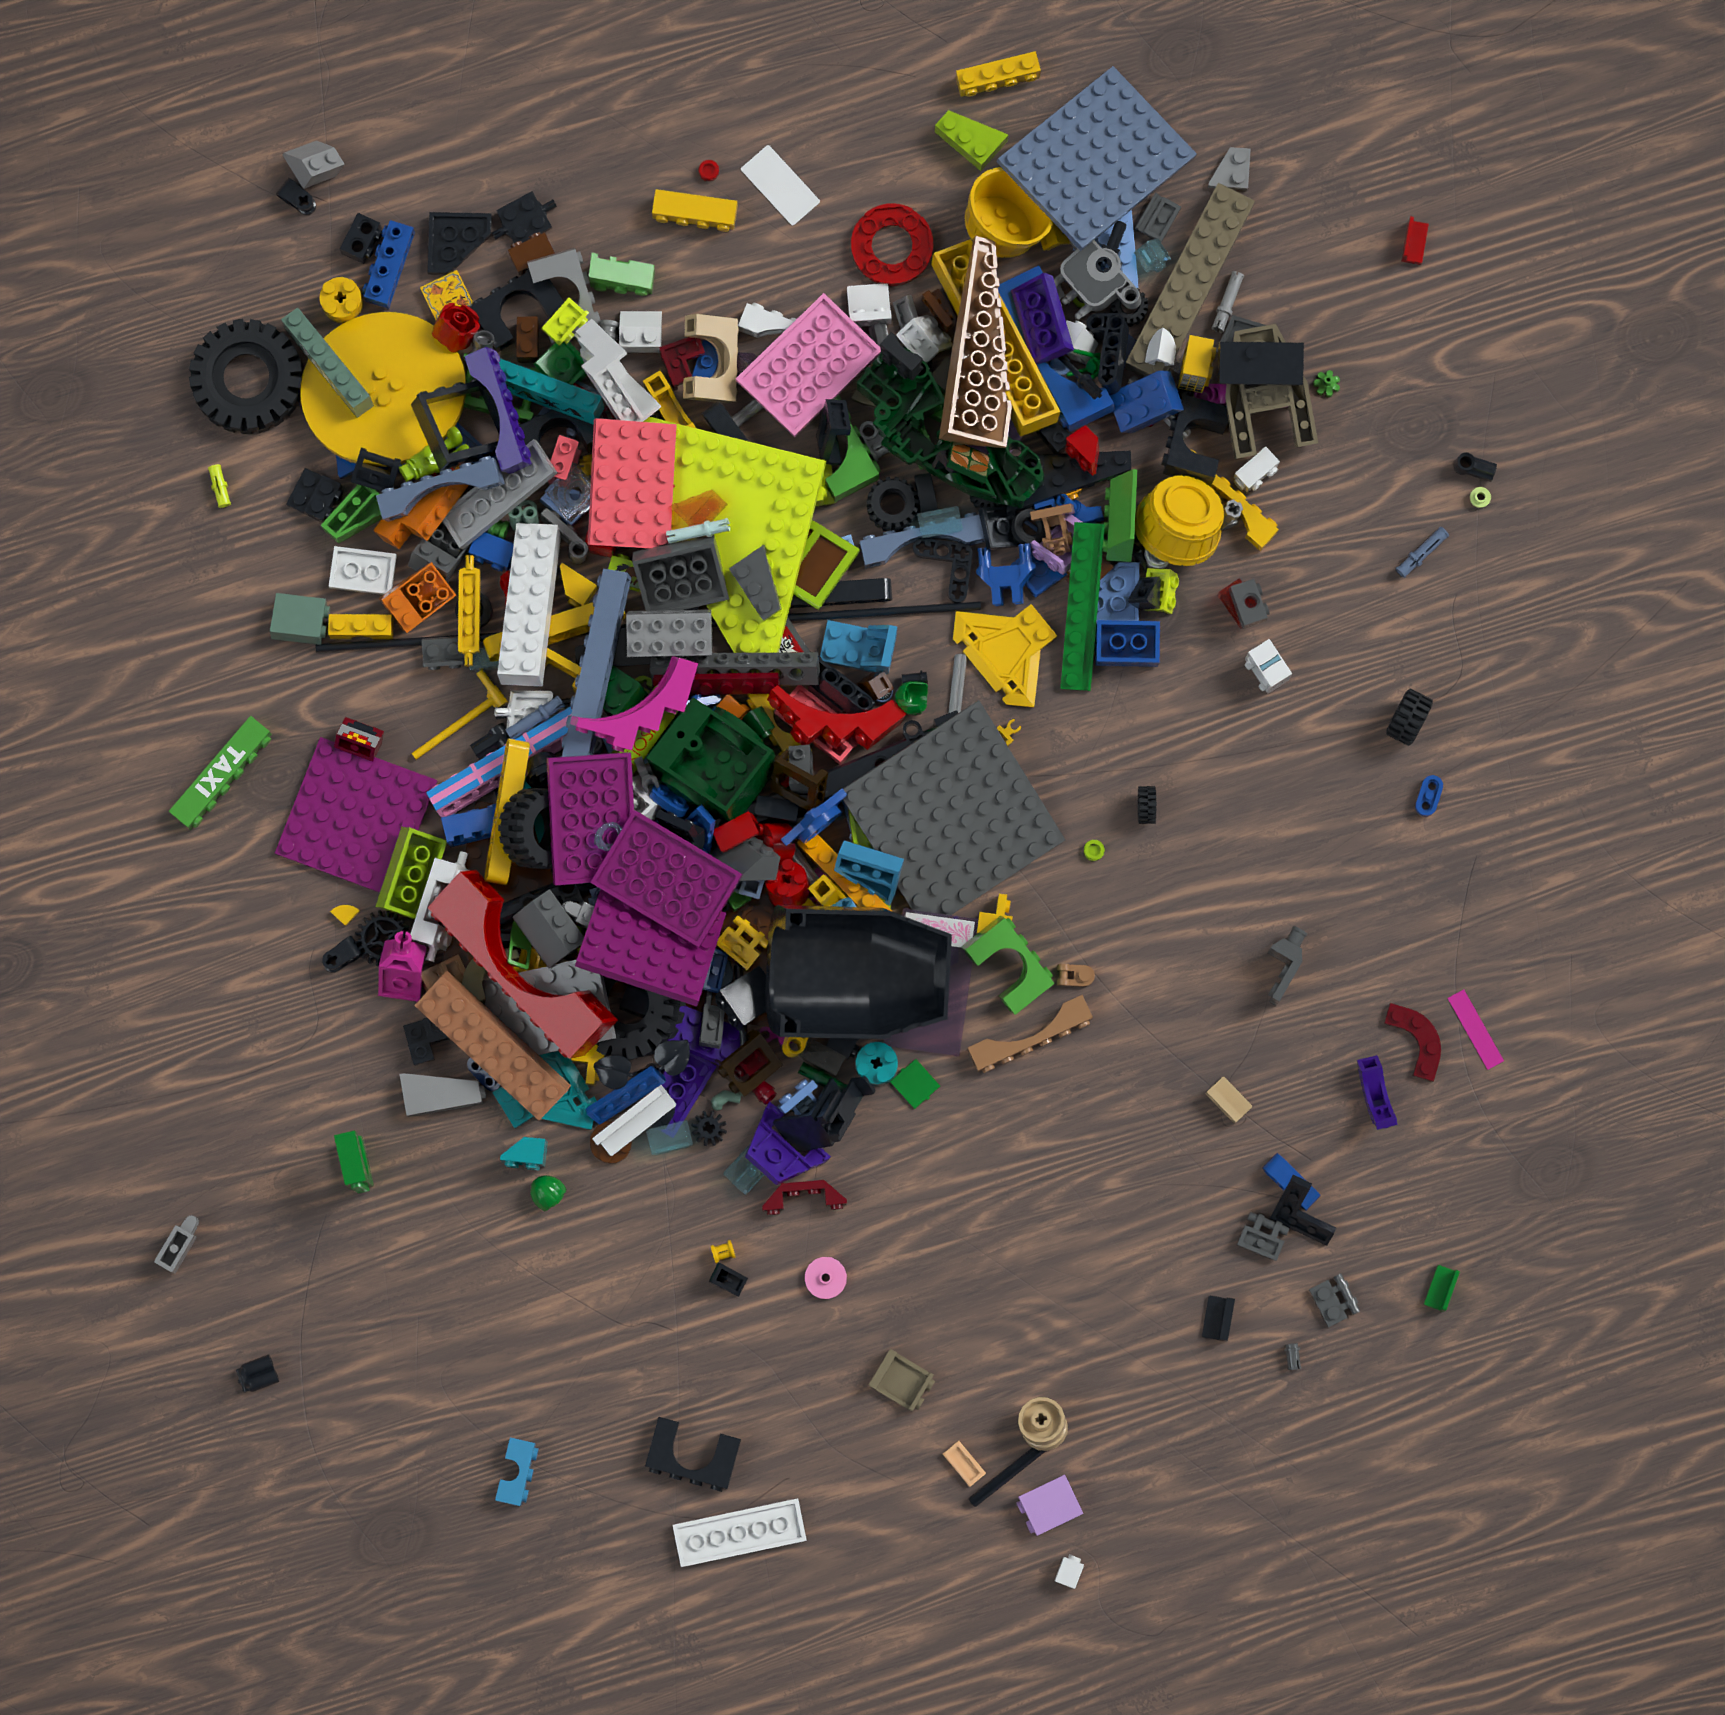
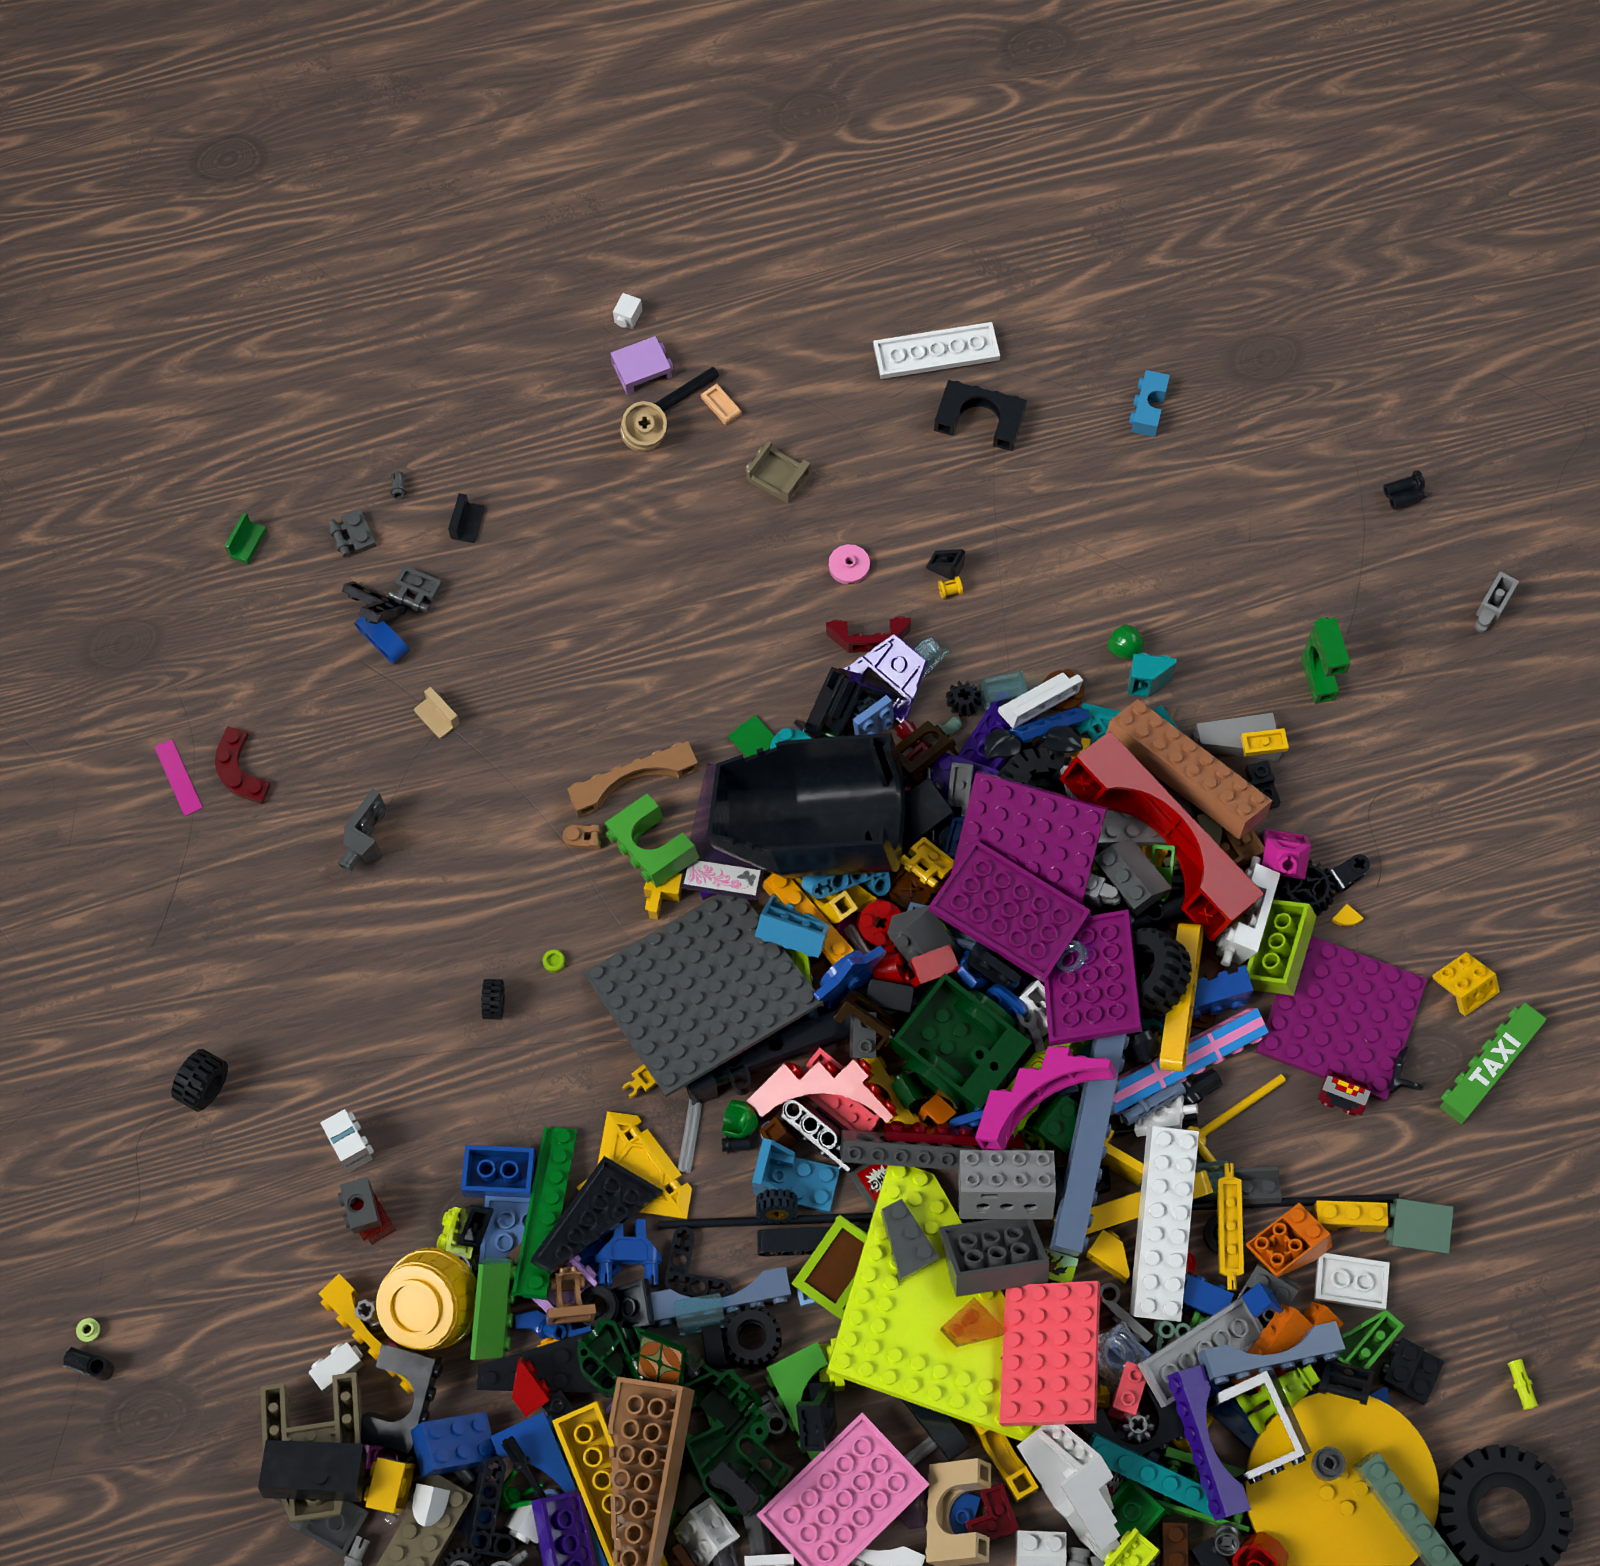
camera: 175 degrees left, 15 degrees down
light aqua pin [666,518,730,544] -> none
bright green plant [1313,370,1340,397] -> none
dark purple arch [1357,1055,1398,1130] -> none
sand blue pin [1395,527,1449,578] -> none
blue plate [1415,775,1443,817] -> none
none -> black wing [530,1156,663,1274]
none -> black wheel [756,1189,798,1224]
none -> light grey gear [1123,1411,1154,1444]
none -> yellow plate [1241,728,1289,756]
none -> blue panel [1242,1282,1283,1318]
none -> dark grey wheel [1311,1447,1346,1482]
none -> black piece [1389,1046,1424,1093]
none -> yellow bracket [1432,952,1500,1016]

